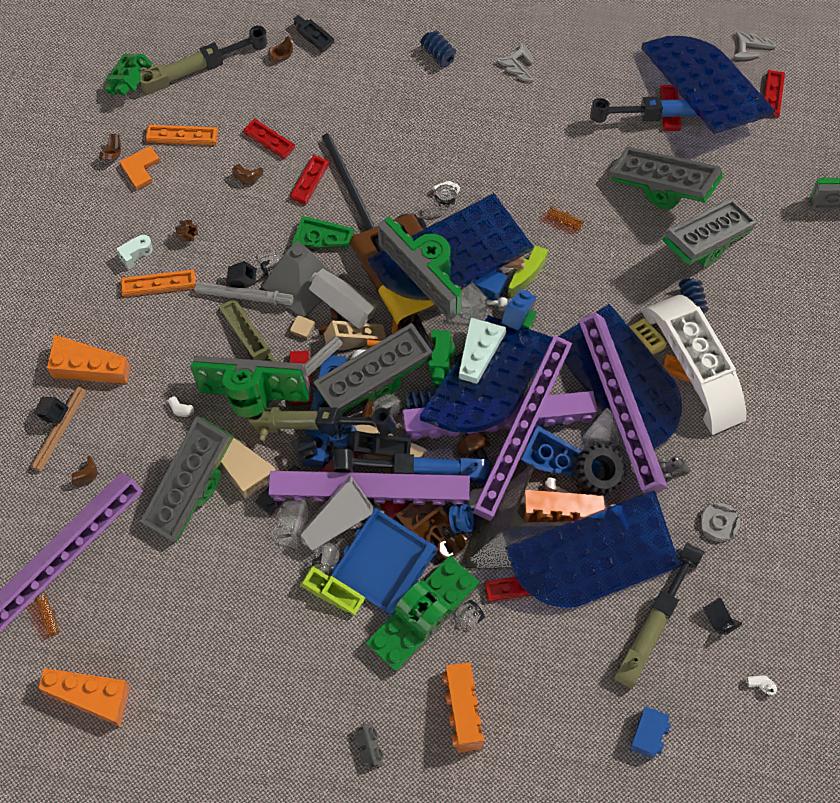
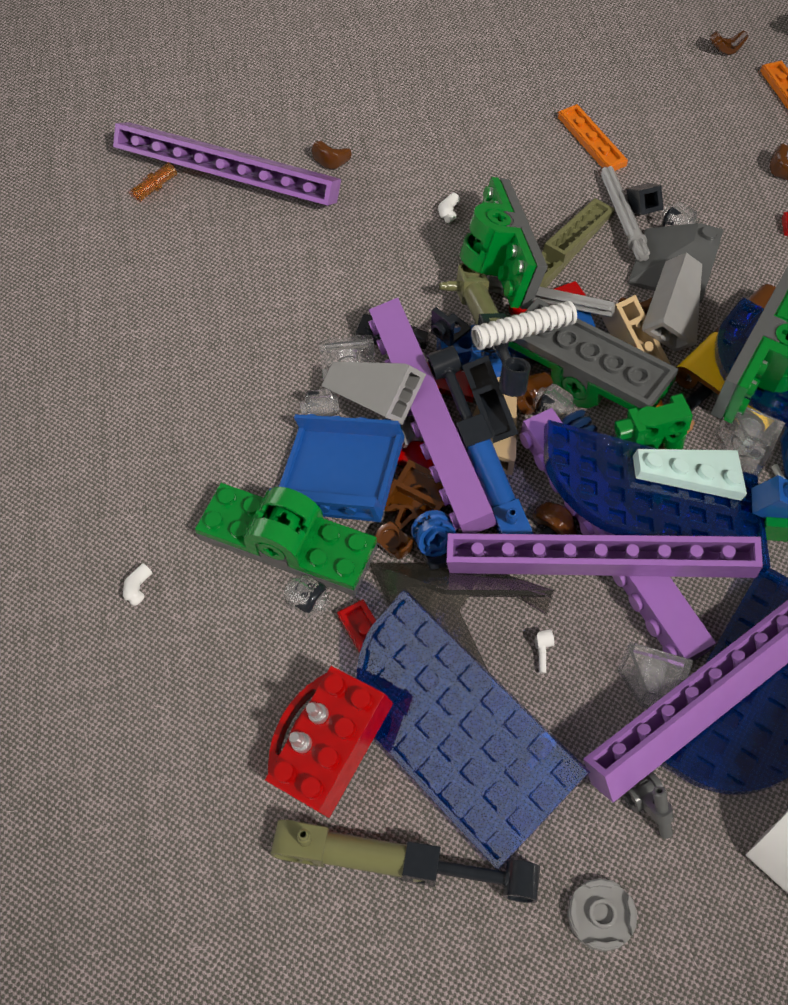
camera: 70 degrees right, 5 degrees down
medium nougat axle [32,387,86,471] -> none
black brick [33,397,69,424] -> none
orange wedge [39,668,130,727] -> none
orange wedge [47,334,130,384] -> none
light aqua leg [117,235,153,270] -> none
orange tile [119,146,160,190] -> none
dark grey piece [140,417,234,541] -> none
reddish brown gear [175,220,198,242] -> none
tan slope [220,438,276,498] -> none
tan tile [290,315,315,340] -> none
green wing [291,216,354,249] -> none
lime slope [299,566,365,615] -> none
dark grey hinge [354,723,384,770] -> none
orange wedge [442,662,484,753] -> none
blue wedge [520,426,602,478] -> none
wedge [523,490,605,526] -> none
black tyre [571,444,626,496] -> none
blue brick [629,706,671,759] -> none
black bracket [703,598,742,635] -> none
none -> white arm [123,563,152,606]
none -> red piece [265,666,393,818]
none -> white piece [471,301,577,350]

